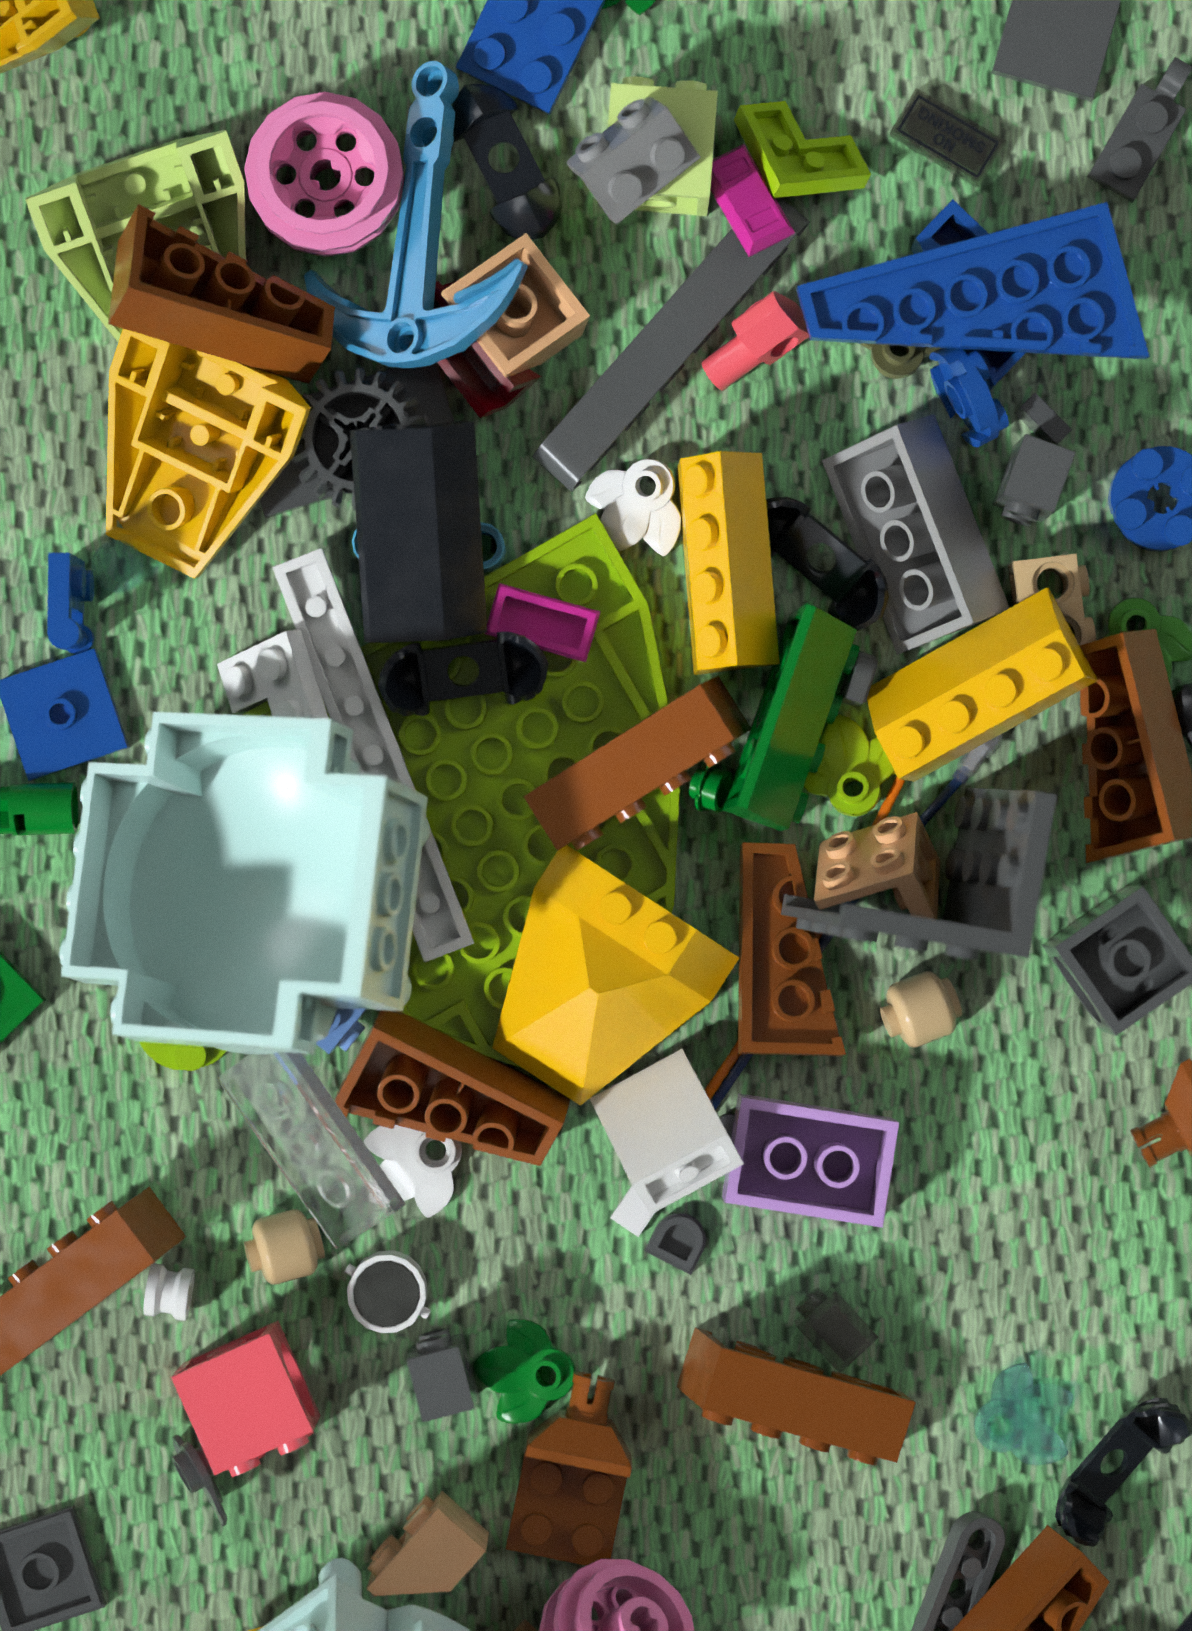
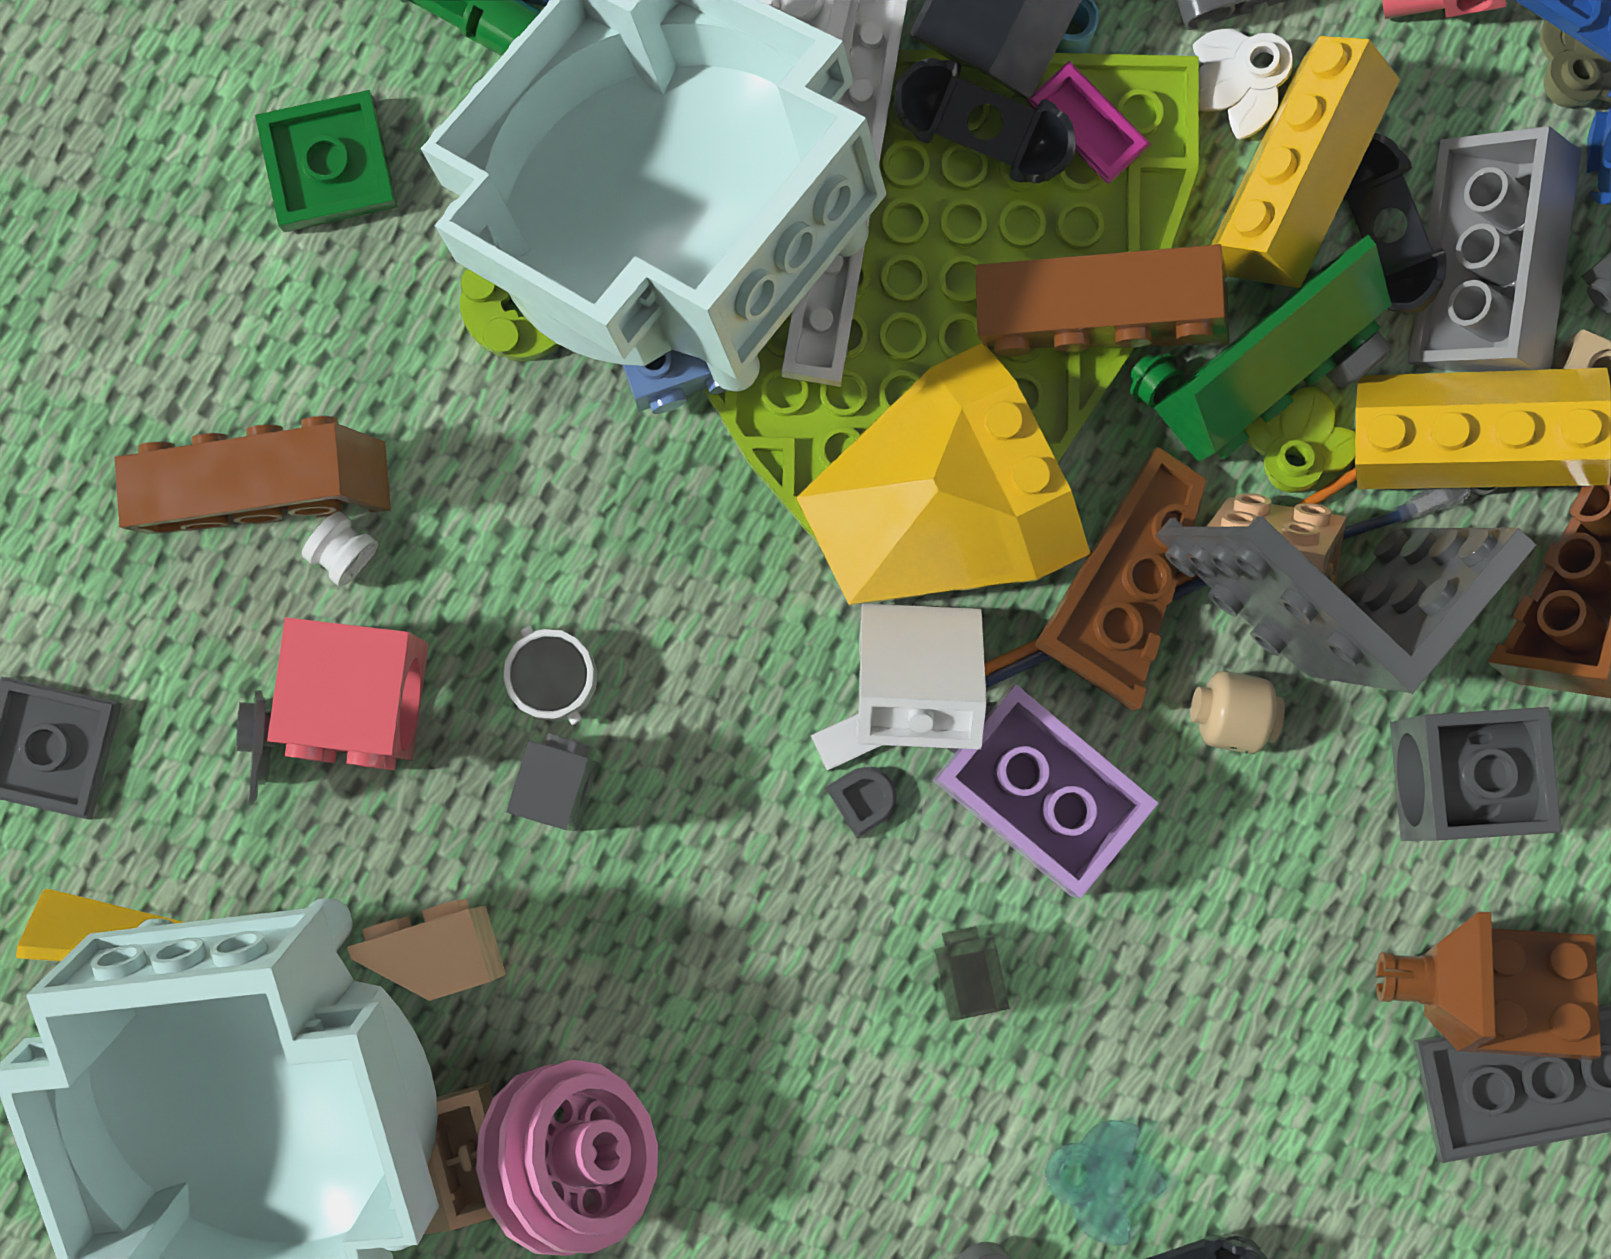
camera: 25 degrees right, 5 degrees down
clear tile [217,1052,406,1250] -> none
tan head [244,1209,325,1285] -> none
dark orange wedge [328,1010,571,1166] -> none
white plate [364,1125,462,1218] -> none
green plate [473,1319,576,1424] -> none
dark orange plate [506,1372,632,1566] -> none
dark orange wedge [676,1327,916,1466] -> none

